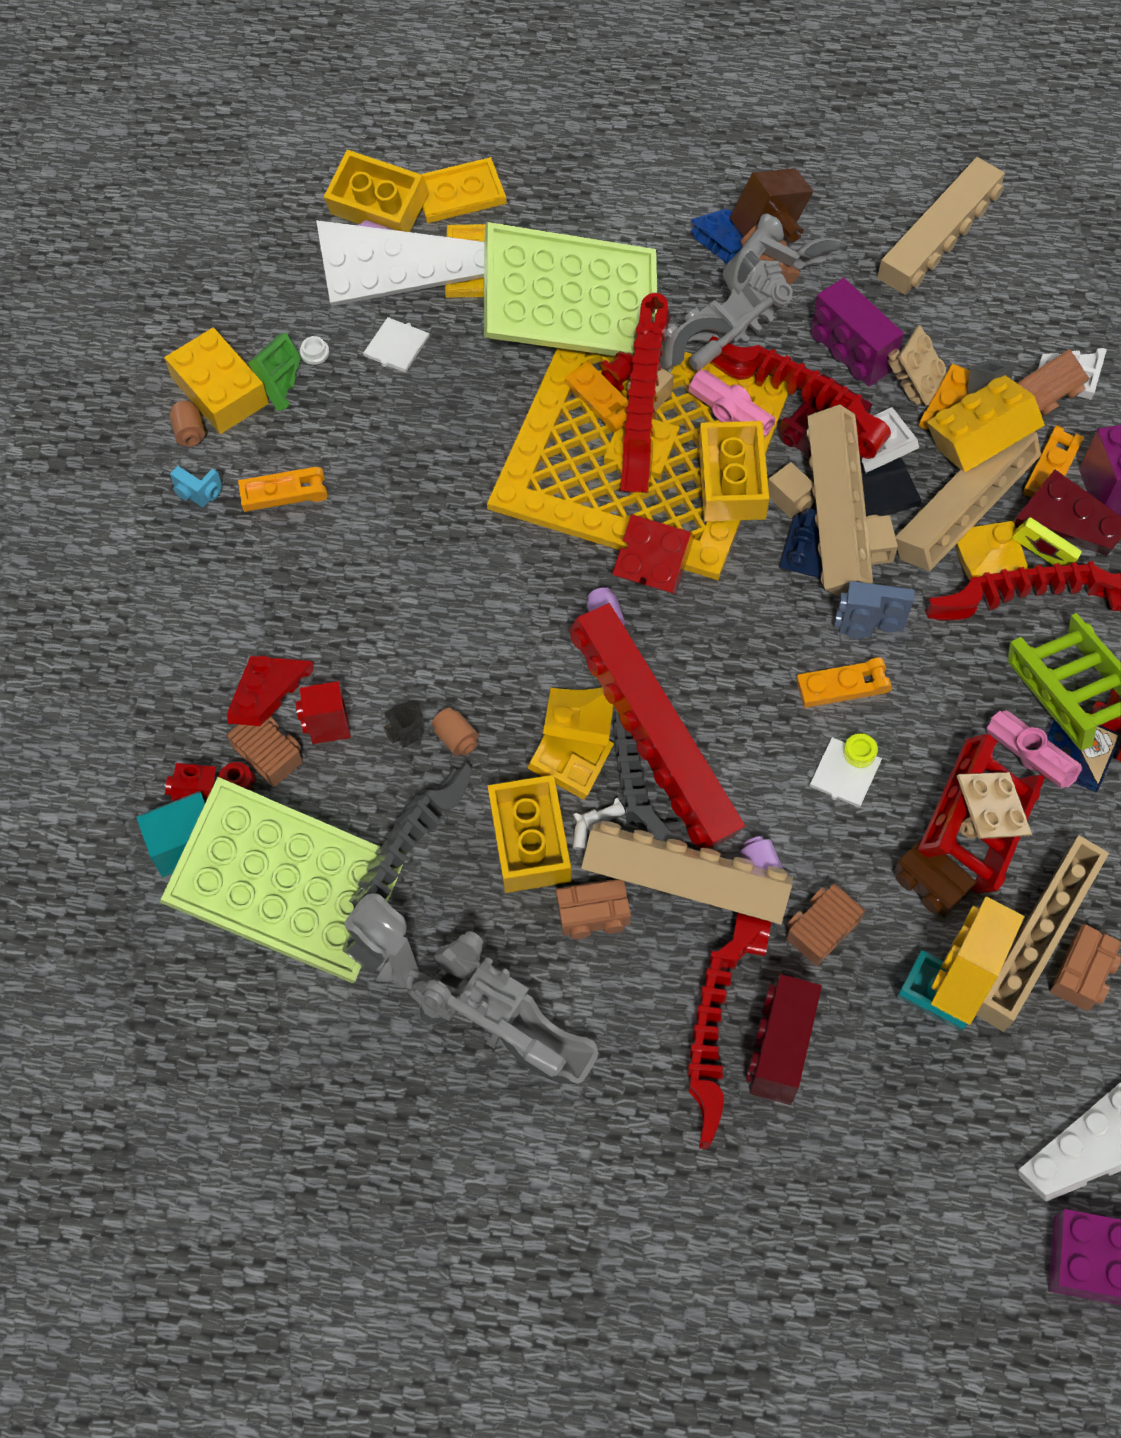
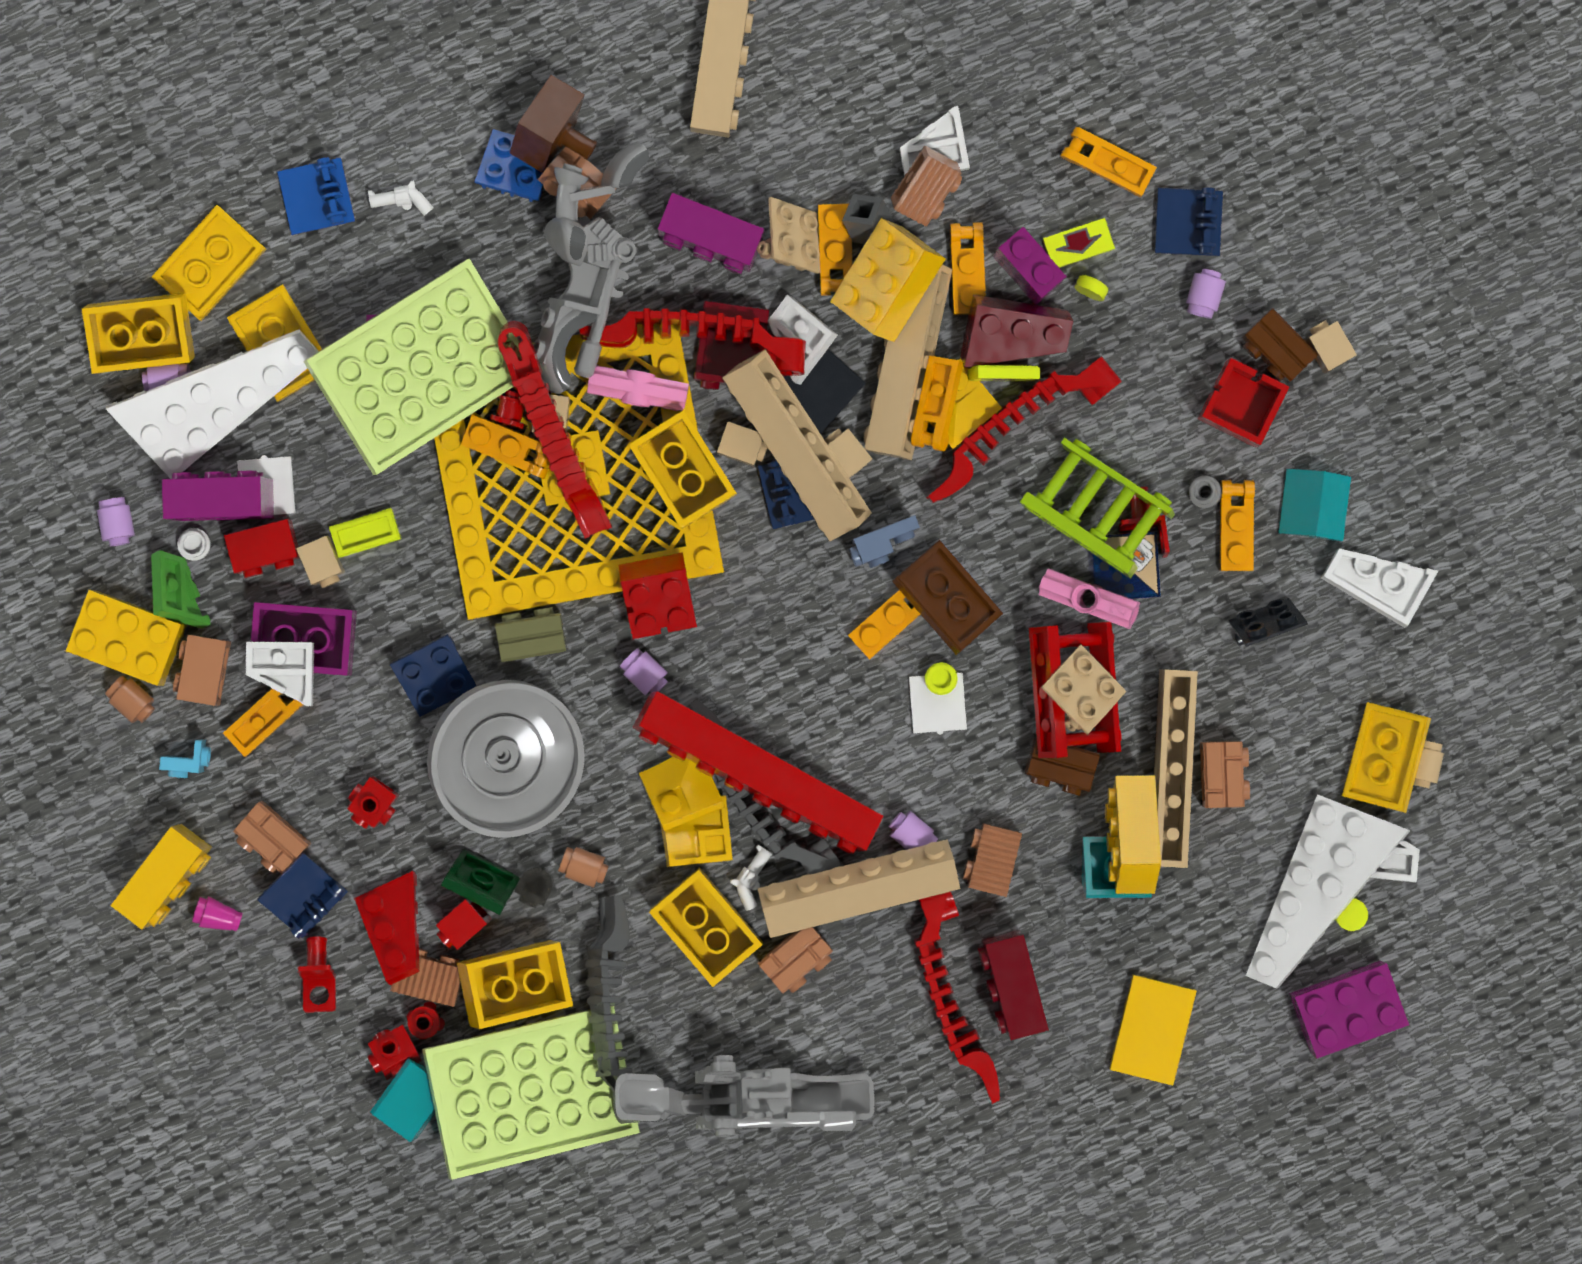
camera: 30 degrees left, 25 degrees up
none -> lavender brick [97,497,135,547]
none -> yellow brick [110,824,212,930]
none -> magenta brick [162,470,274,521]
none -> nougat brick [173,635,231,706]
none -> dark pink cone [192,896,243,932]
none -> red piece [224,519,300,578]
none -> nougat brick [233,801,312,874]
none -> white wing [246,642,314,706]
none -> magenta brick [251,602,357,676]
none -> dark blue hinge [257,853,348,939]
none -> blue hinge [277,157,355,235]
none -> tan brick [296,536,345,588]
none -> red bracket [298,936,336,1013]
none -> neon yellow tile [329,508,402,558]
none -> red brick [347,776,400,829]
none -> white piece [368,181,434,216]
none -> dark blue hinge [390,634,477,717]
none -> light grey container [427,680,585,838]
none -> dark green tile [441,849,521,915]
none -> yellow brick [457,940,573,1029]
none -> olive brick [495,607,567,662]
none -> reddish brown tile [892,540,1003,655]
none -> light orange plate [911,355,963,451]
none -> yellow tile [1109,974,1197,1086]

